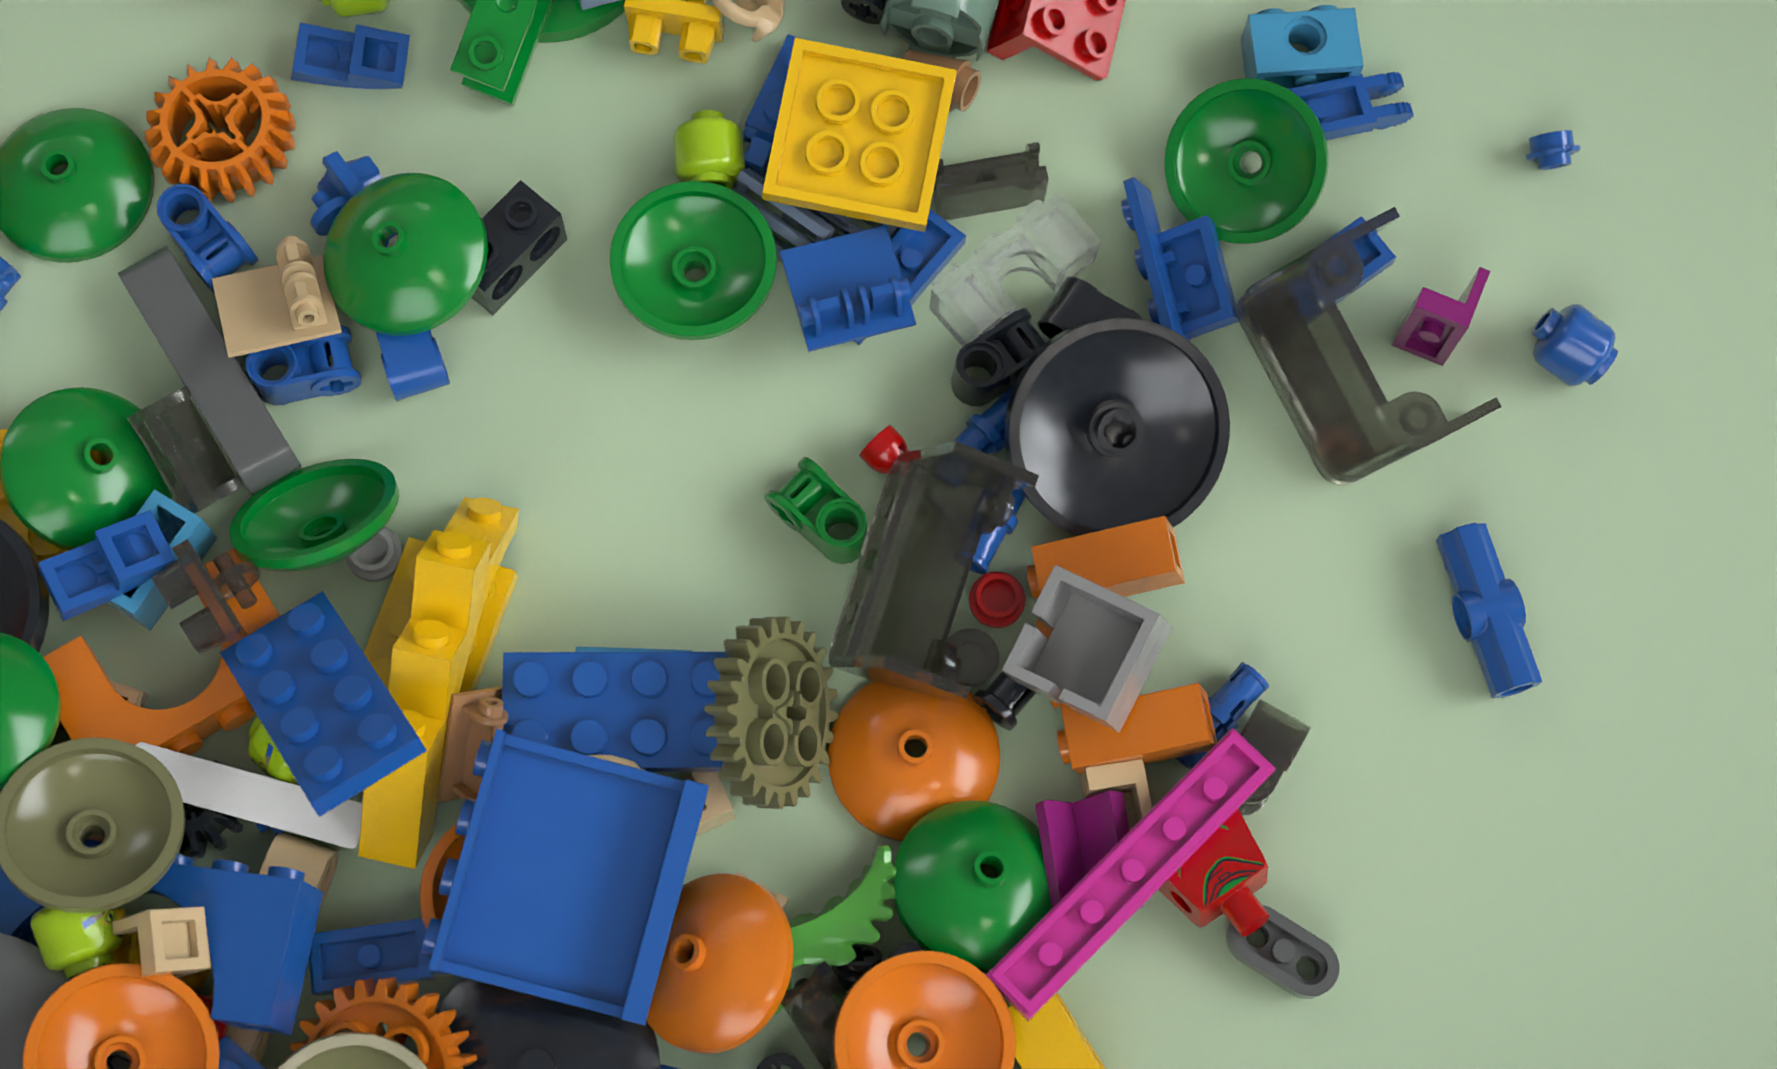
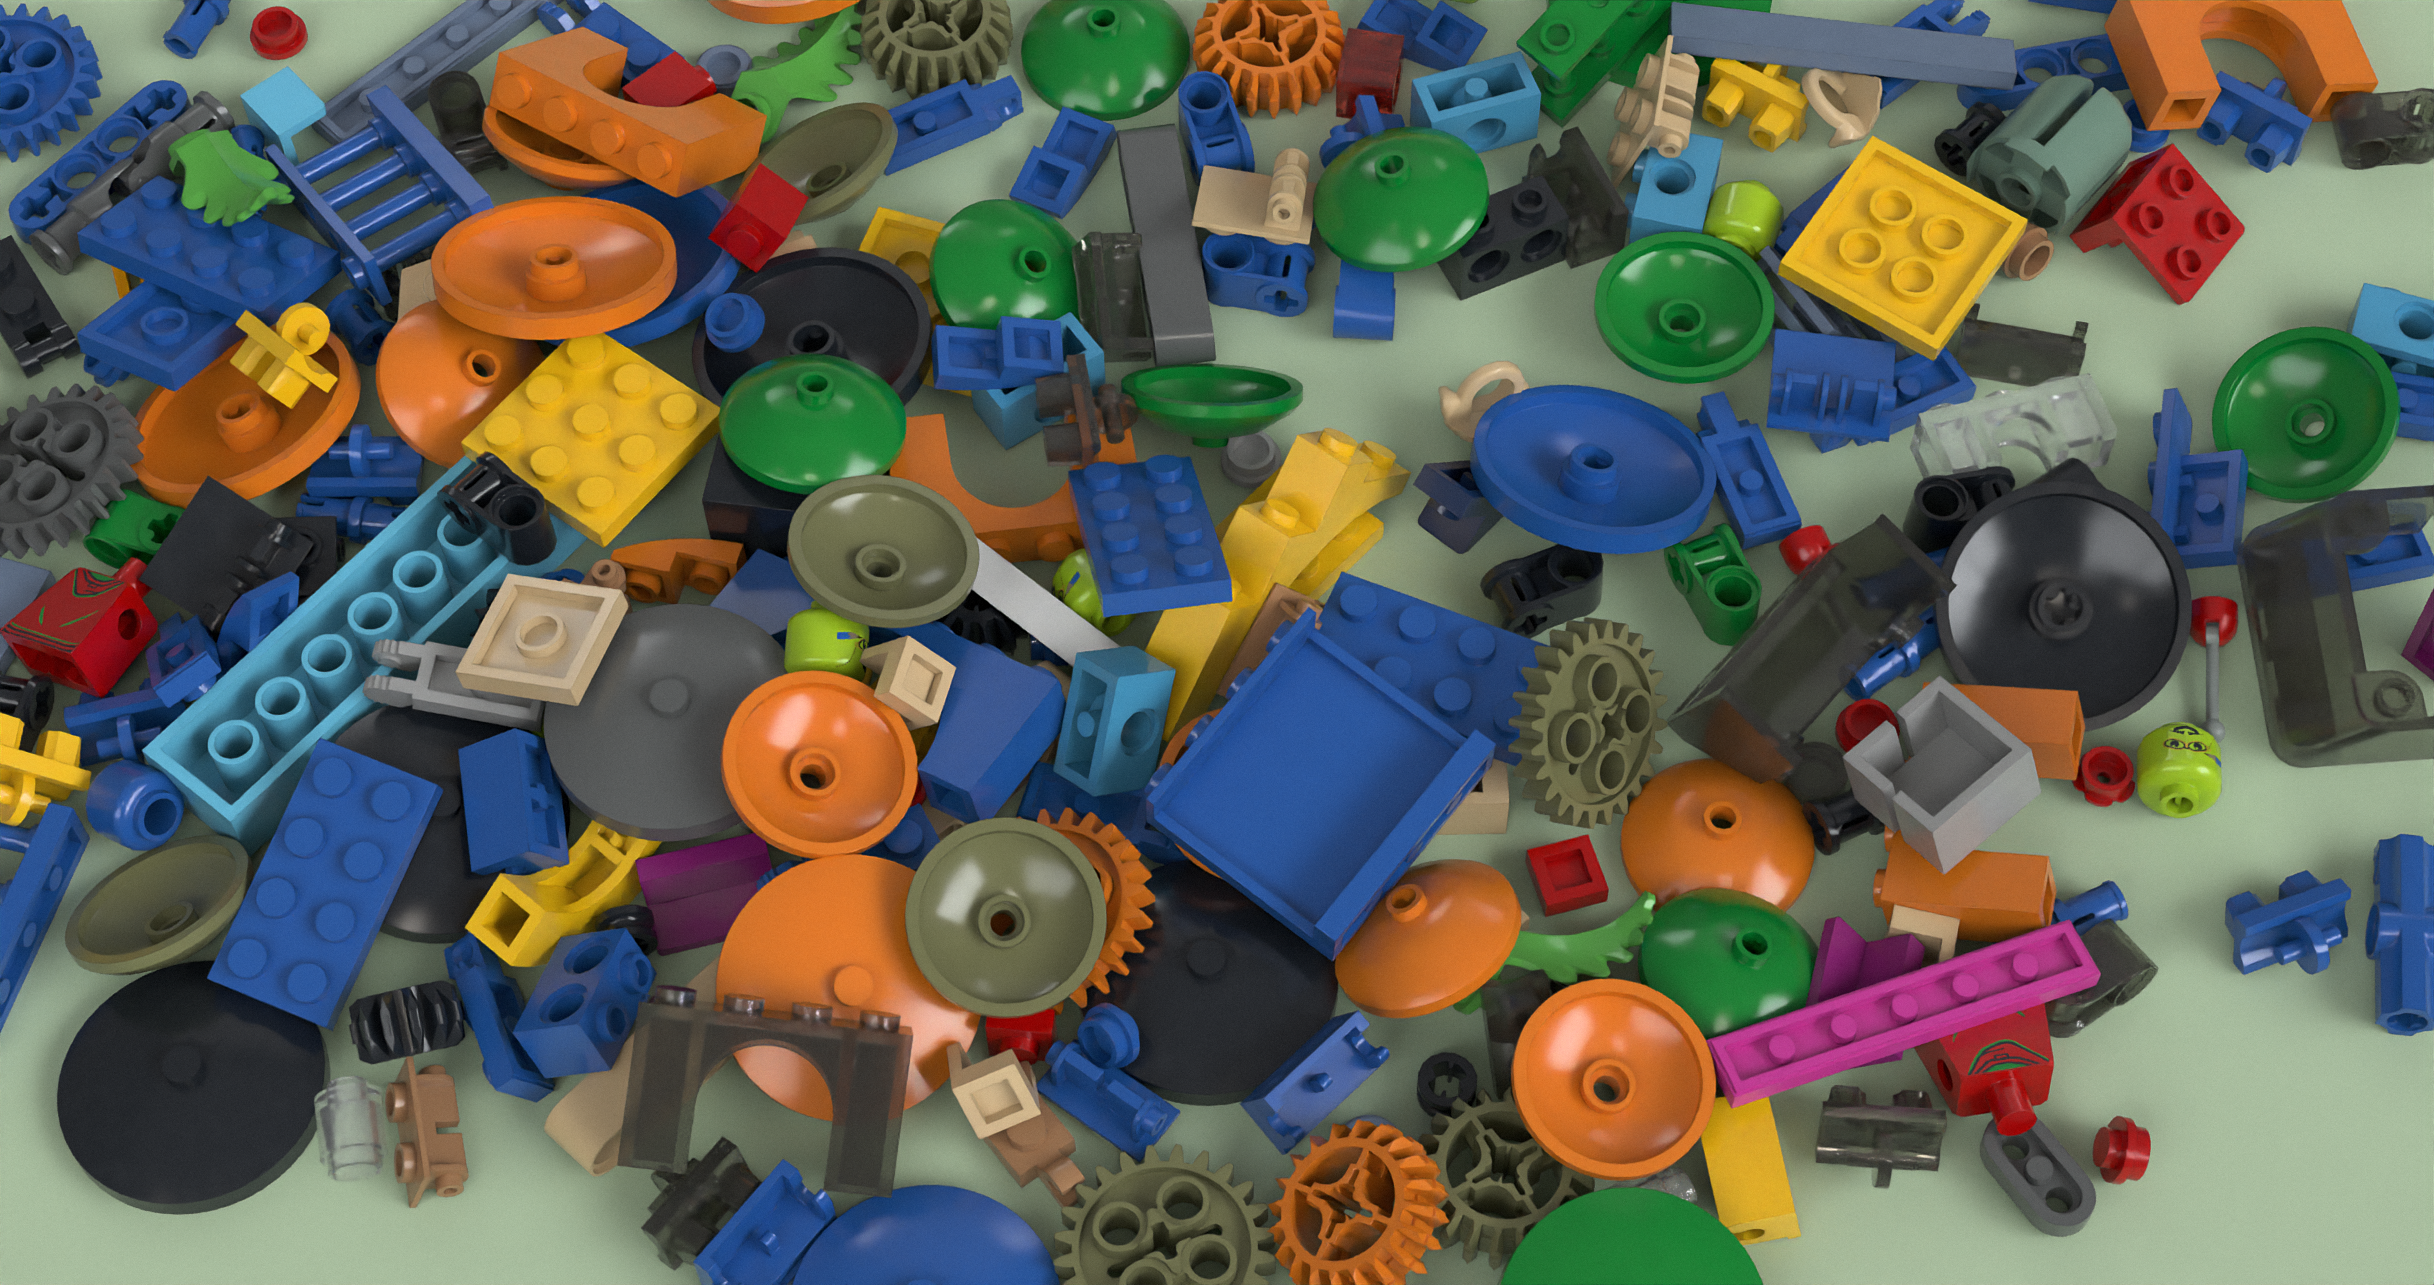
camera: 30 degrees right, 15 degrees down
none -> blue slope [1009,106,1117,219]
none -> dark azure brick [1053,646,1176,797]
none -> clear red brick [1336,28,1405,119]
none -> dark azure brick [1410,51,1541,154]
none -> dark blue slope [1413,460,1504,554]
none -> tan piece [1438,361,1529,443]
none -> blue dish [1470,385,1717,554]
none -> black piece [1480,544,1604,639]
none -> clear smoke hinge [1521,126,1629,269]
none -> red plate [1525,834,1609,917]
none -> tan hinge [1606,35,1700,191]
none -> dark azure brick [1620,133,1724,244]
none -> blue hinge [1696,391,1802,550]
none -> clear smoke hips [1815,1085,1947,1189]
none -> red plate [2072,746,2135,807]
none -> red plate [2092,1116,2151,1185]
none -> lime head [2137,722,2222,818]
none -> hinge [2189,596,2238,743]
none -> blue hips [2225,870,2351,975]

